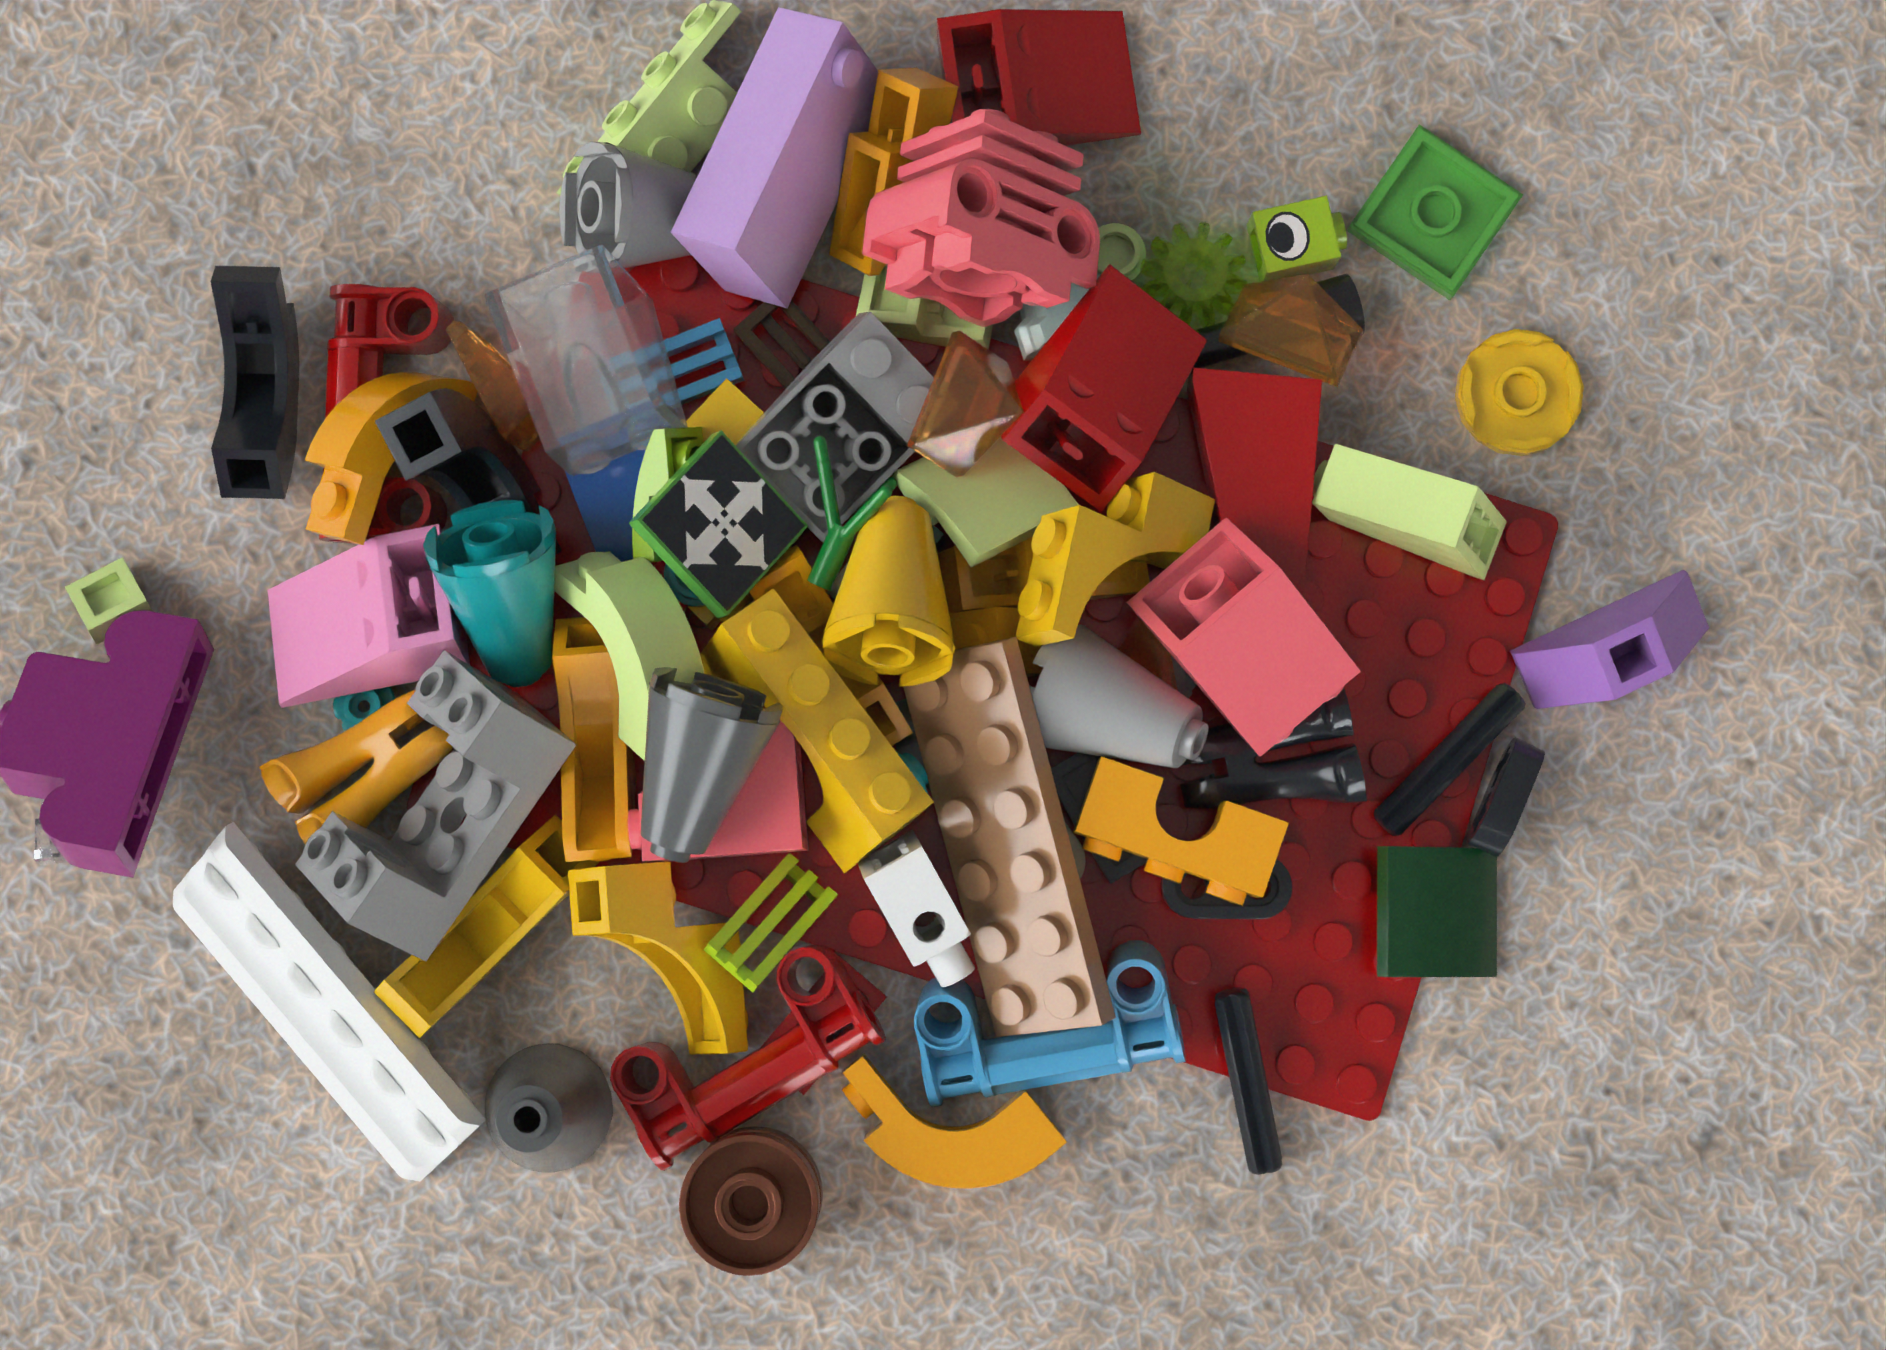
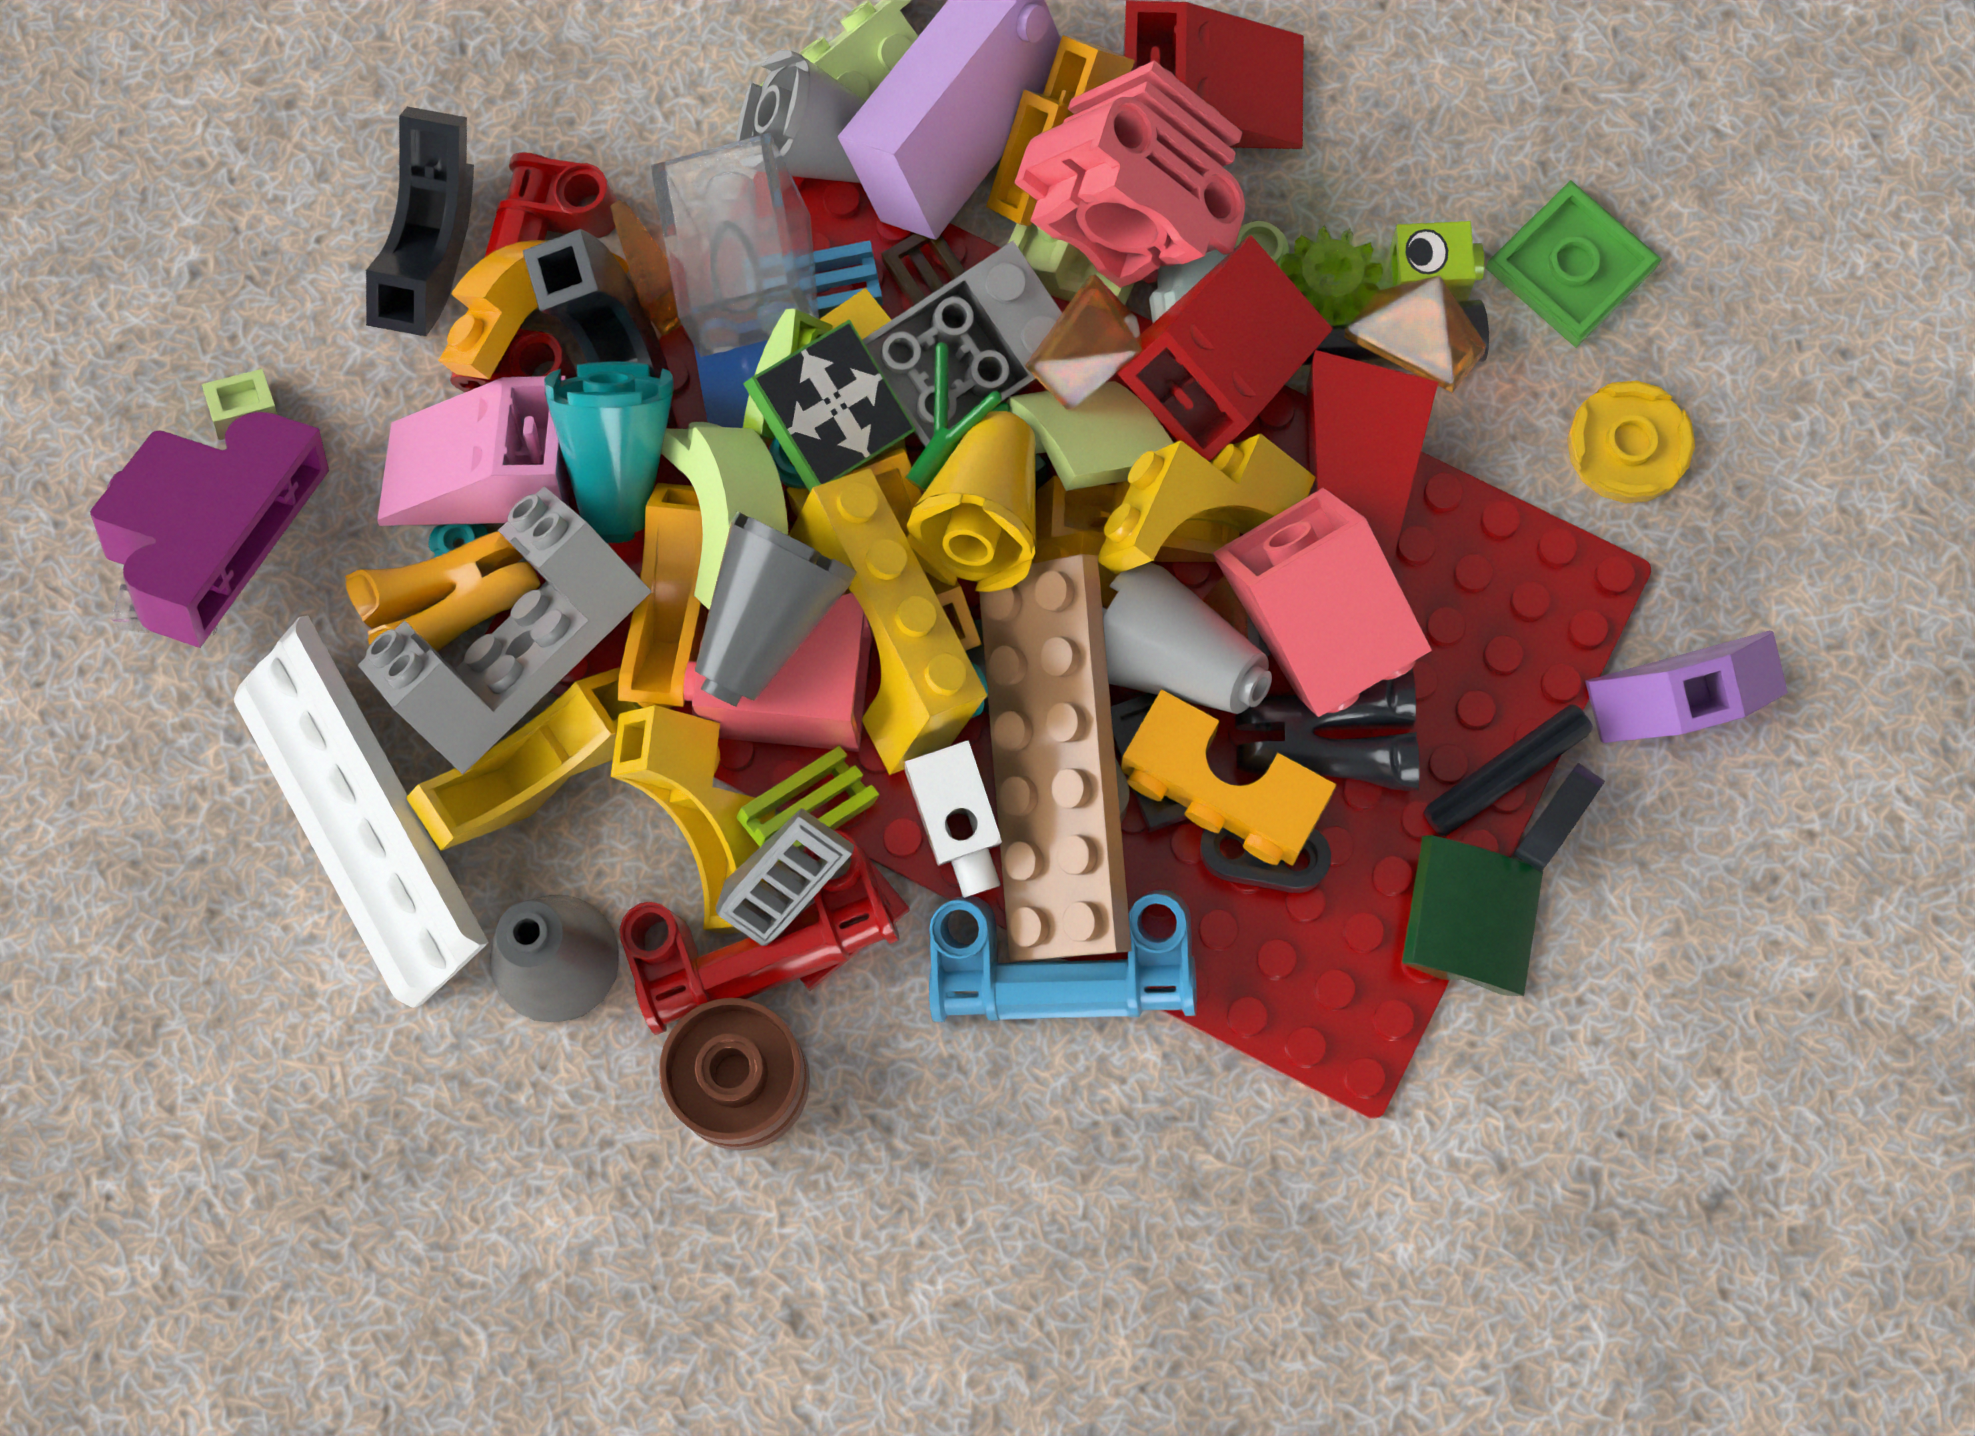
camera: 15 degrees right, 10 degrees down
light orange arch [842,1053,1067,1189] -> none
black axle [1215,987,1282,1175] -> none
yellowish green slope [1312,444,1507,580] -> none
none -> slope [716,808,855,946]

